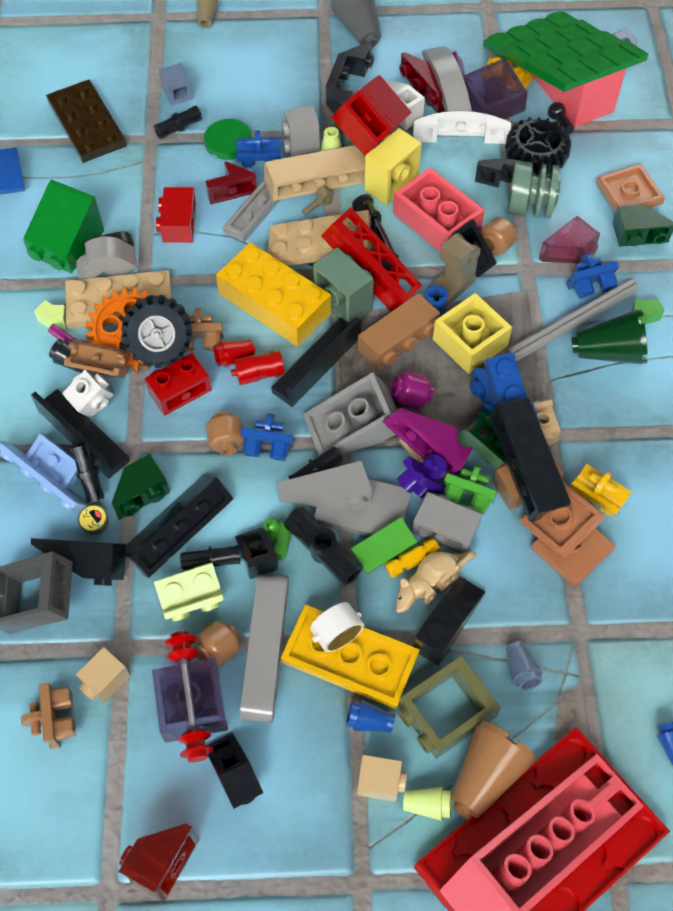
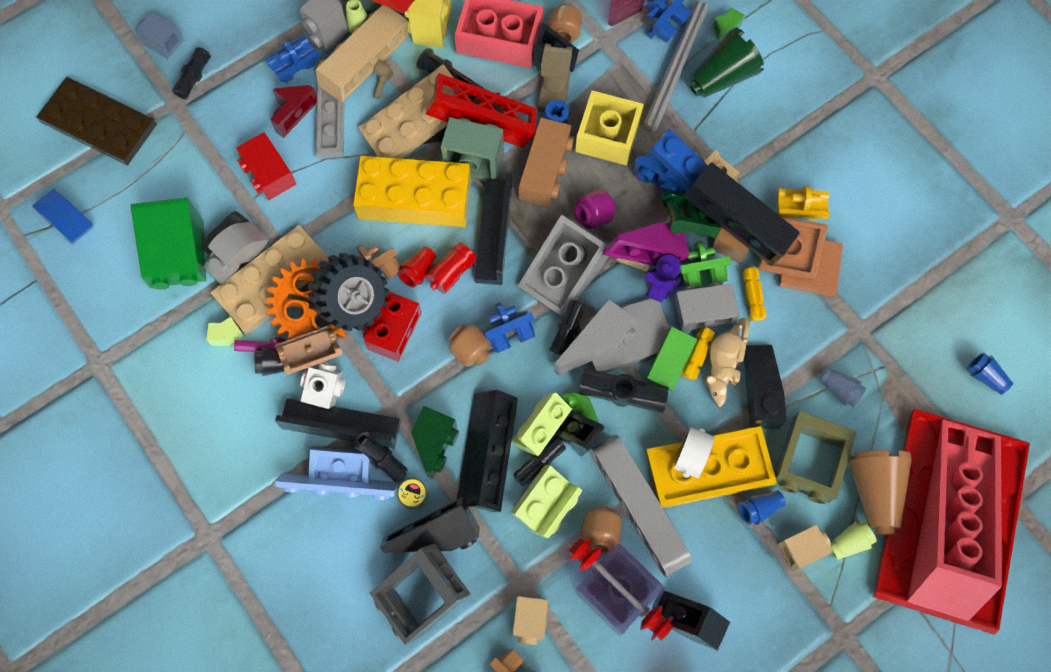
camera: 35 degrees left, 10 degrees up
green tile [204,119,252,160] -> none
none -> yellowish green bracket [512,392,572,456]
none -> yellow axle [742,267,766,321]

